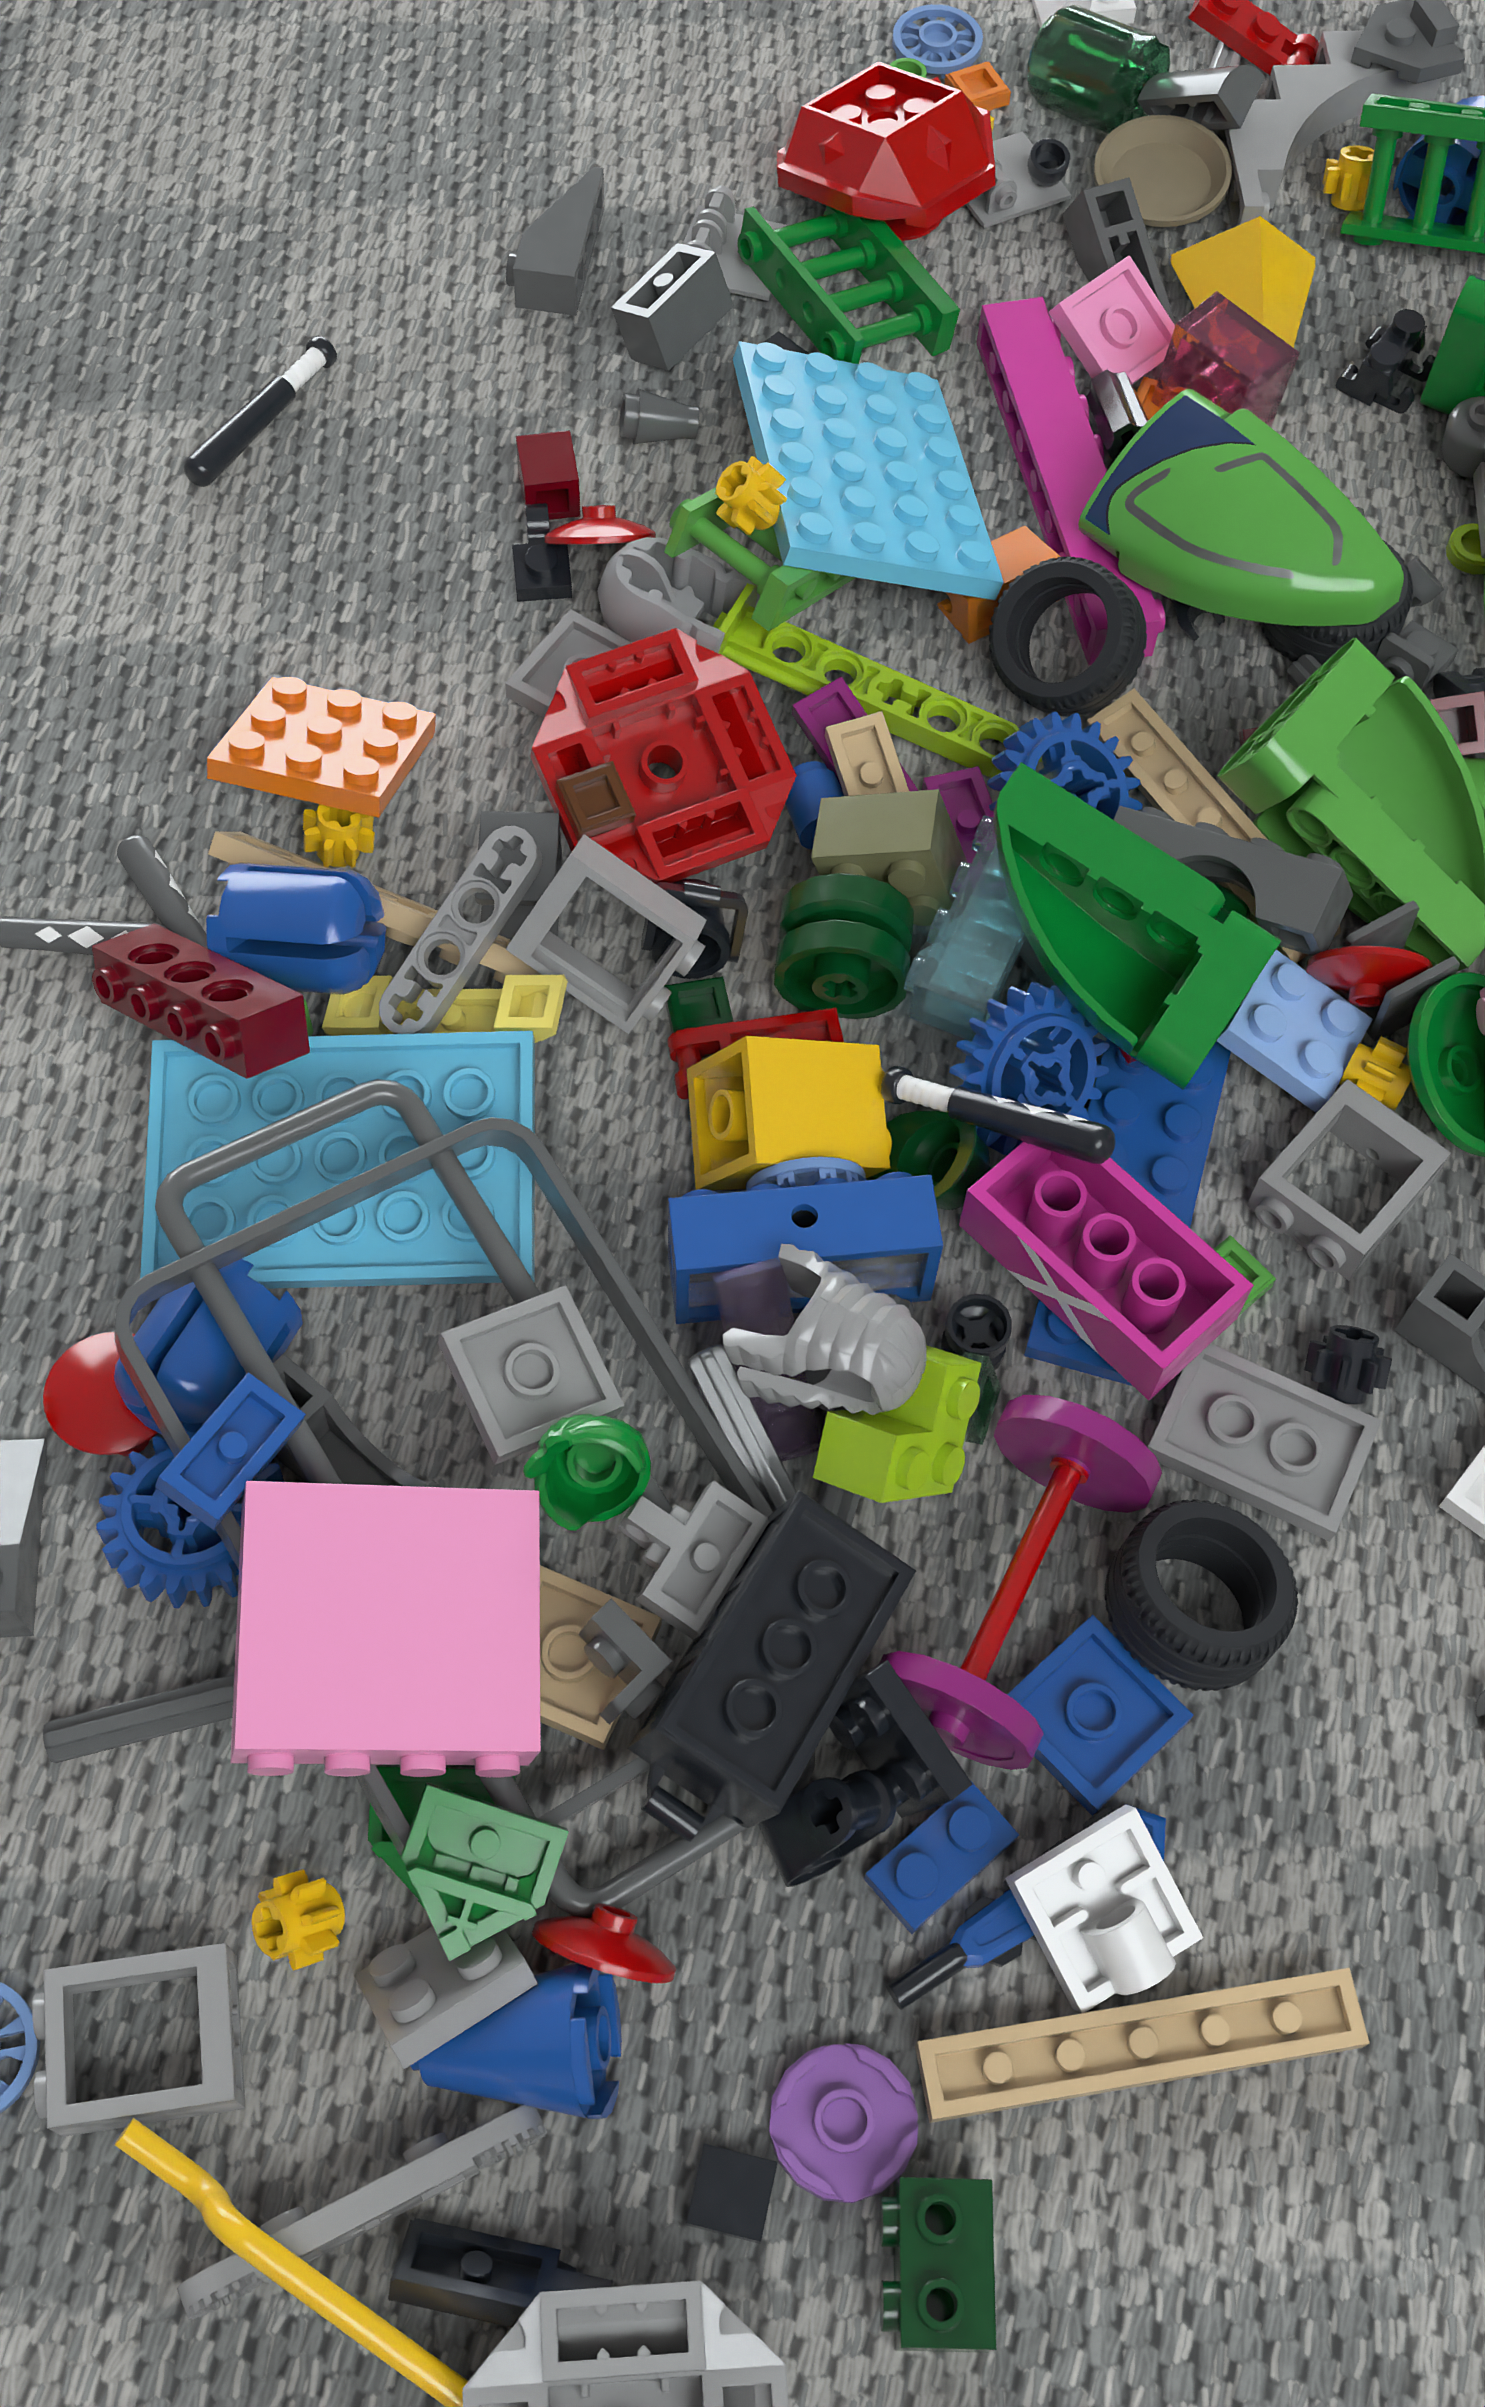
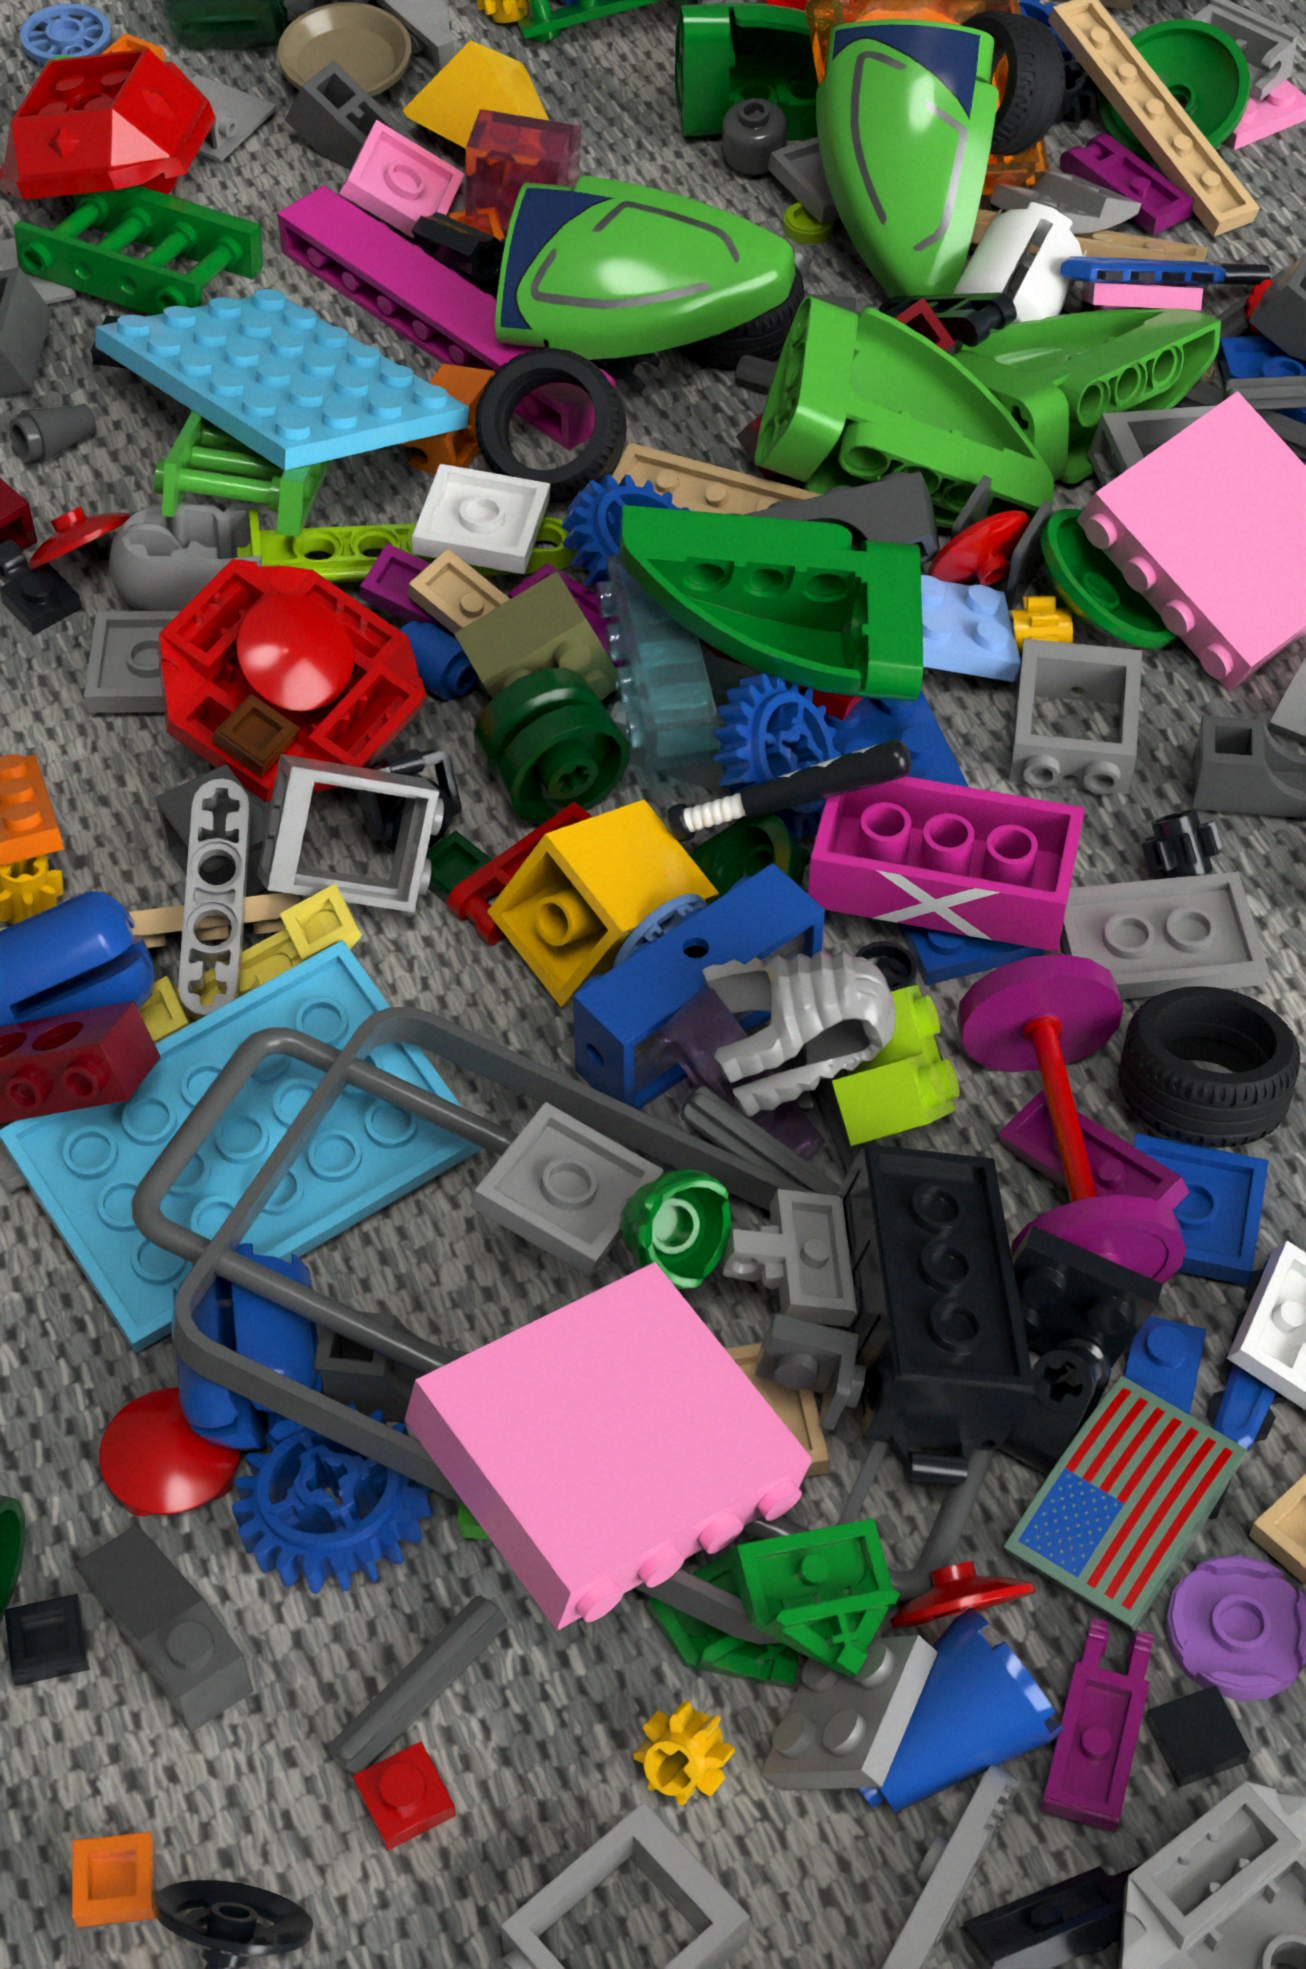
camera: 30 degrees left, 10 degrees down
blue plate [155,1372,306,1530] -> none
yellow gear [715,456,787,535] -> none
black hinge [1027,138,1070,187] -> none
black piece [1336,309,1436,414] -> none
none -> red dish [236,594,354,712]
none -> red plate [352,1741,456,1851]
none -> white plate [412,464,550,574]
none -> magenta plate [997,1089,1189,1210]
none -> slope [1004,1376,1248,1633]
none -> magenta hinge [1040,1617,1154,1833]

